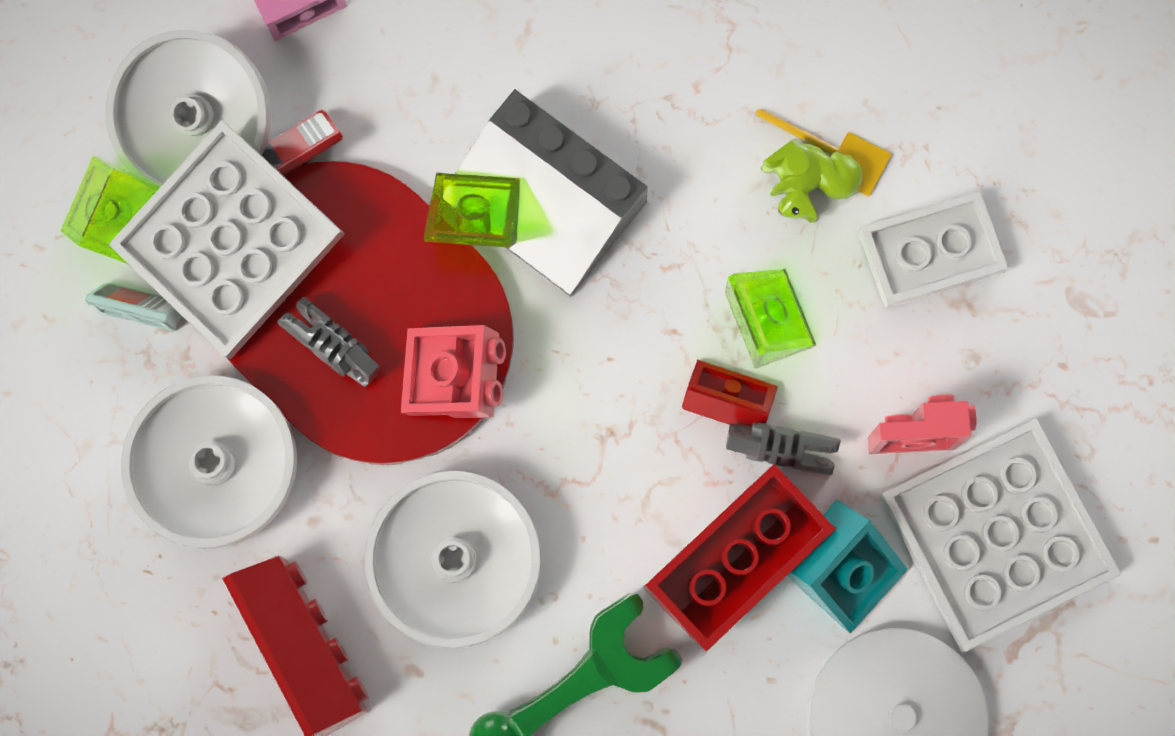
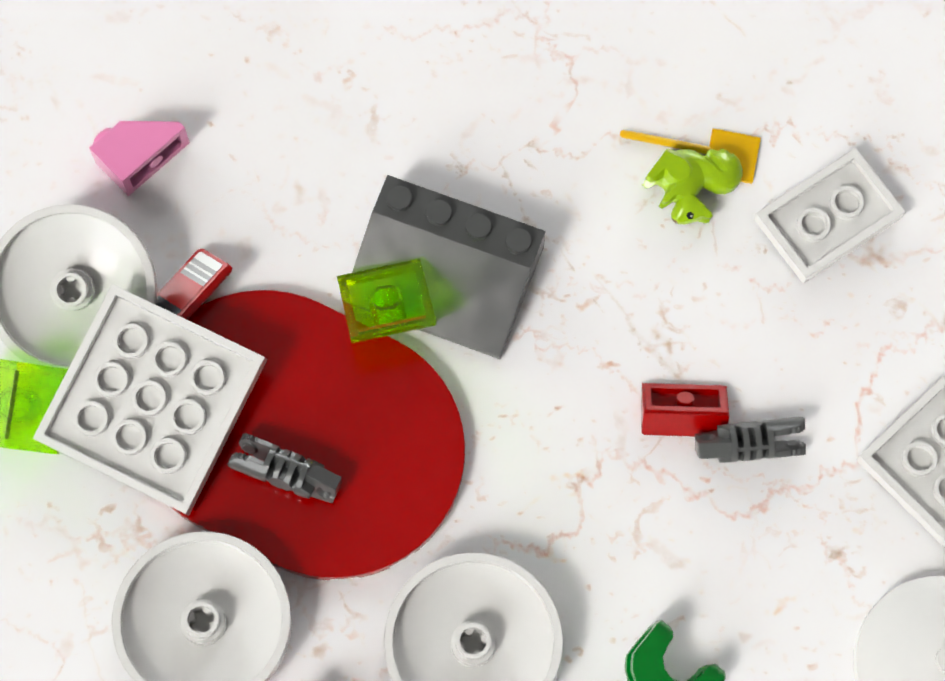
camera: 25 degrees left, 5 degrees down
light aqua slope [85,283,181,332] -> none
coral plate [401,325,506,418] -> none
red slope [643,464,836,652] -> none
clear neon green slope [724,269,817,369] -> none
teal slope [788,500,908,634] -> none
coral plate [867,395,977,454] -> none

